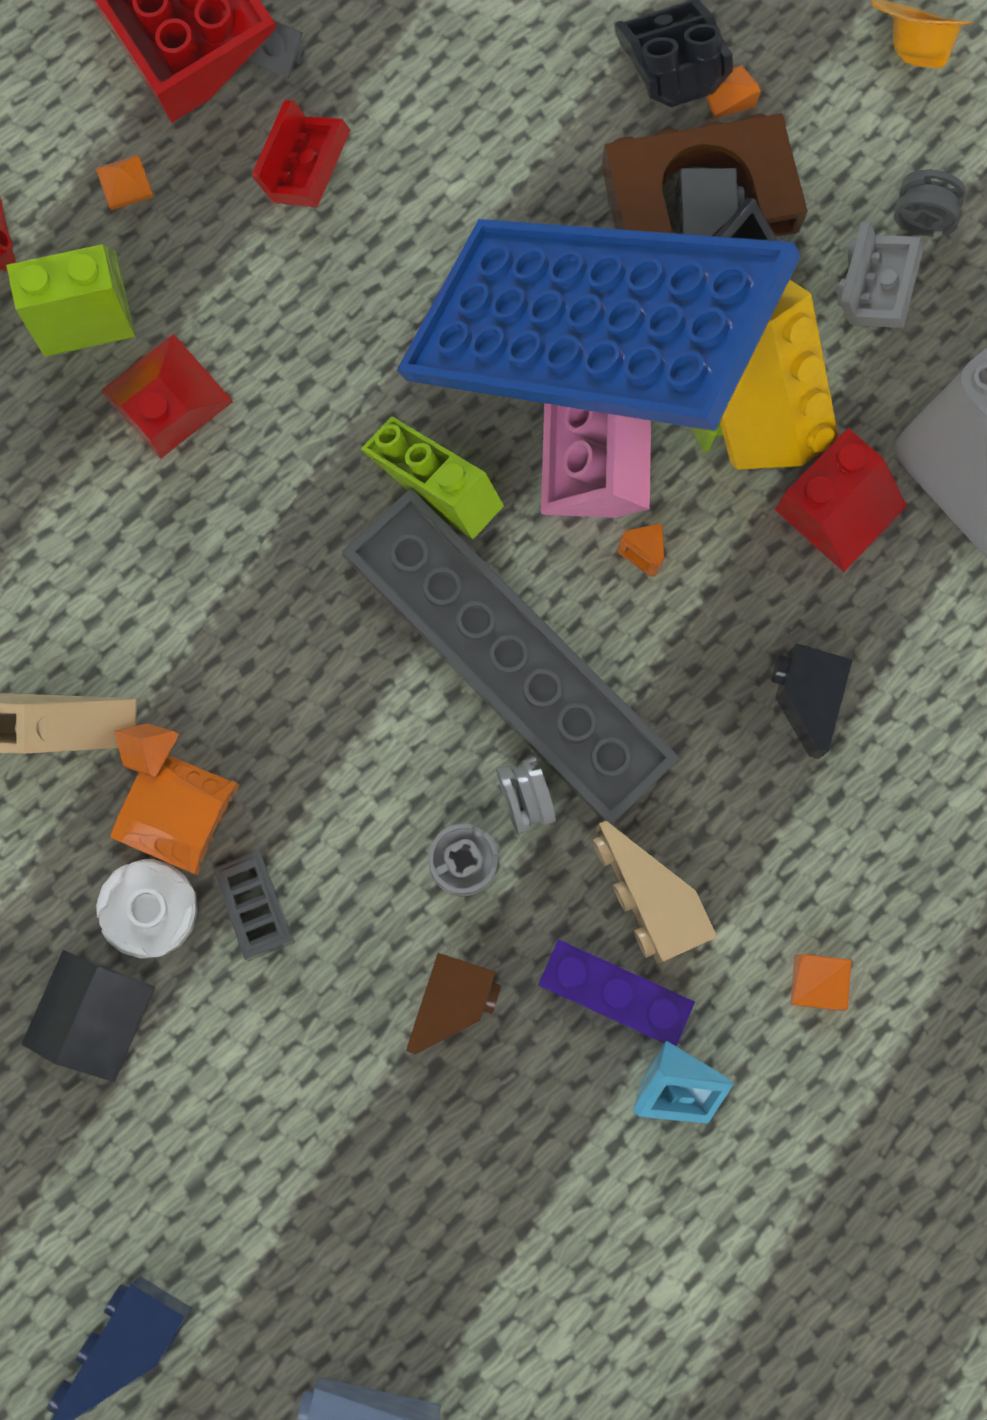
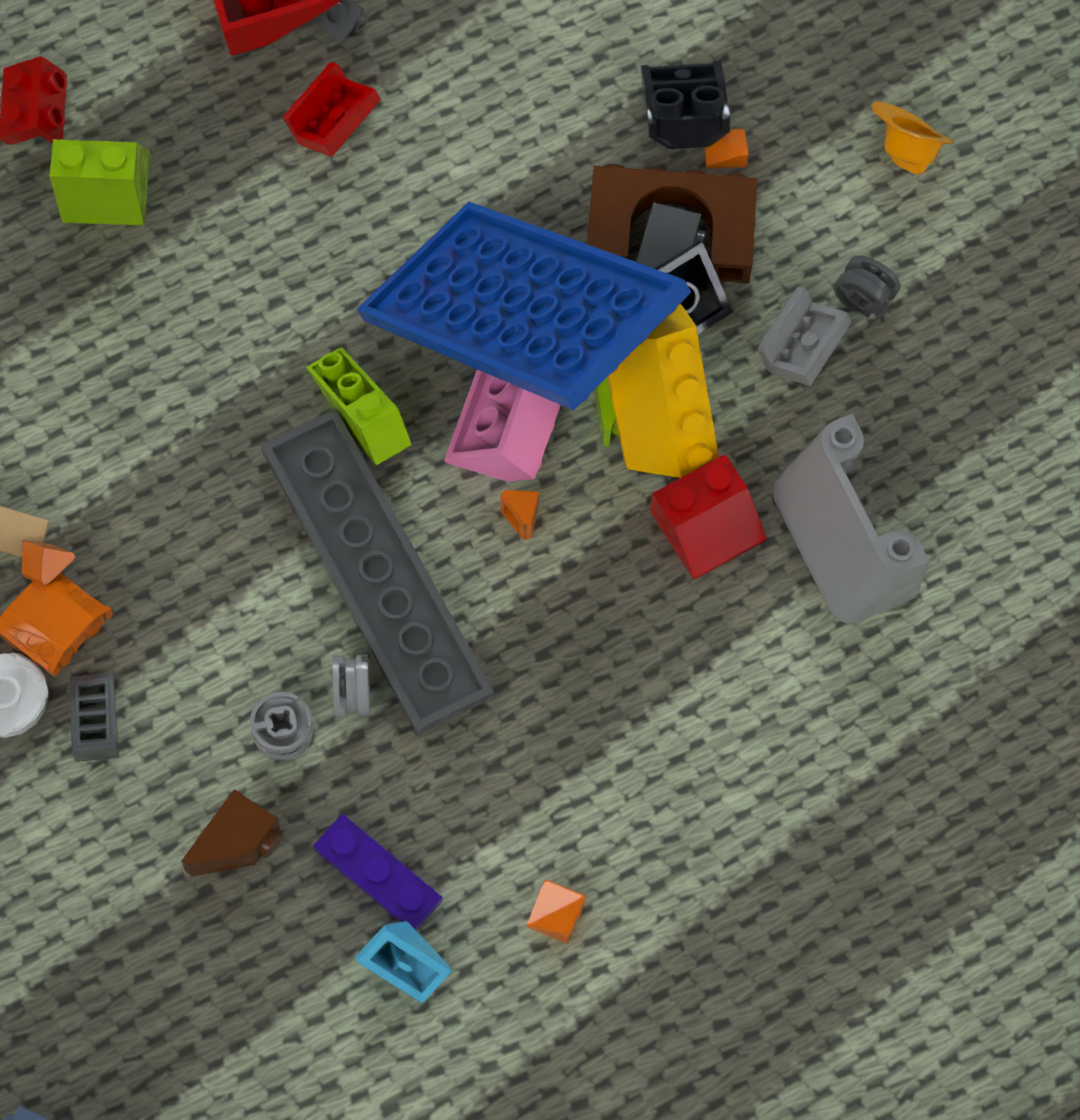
camera: 20 degrees right, 10 degrees down
orange slope [96,155,154,211] -> none
red slope [101,334,233,459] -> none
tan slope [592,821,717,964] -> none
black slope [772,643,853,759] -> none

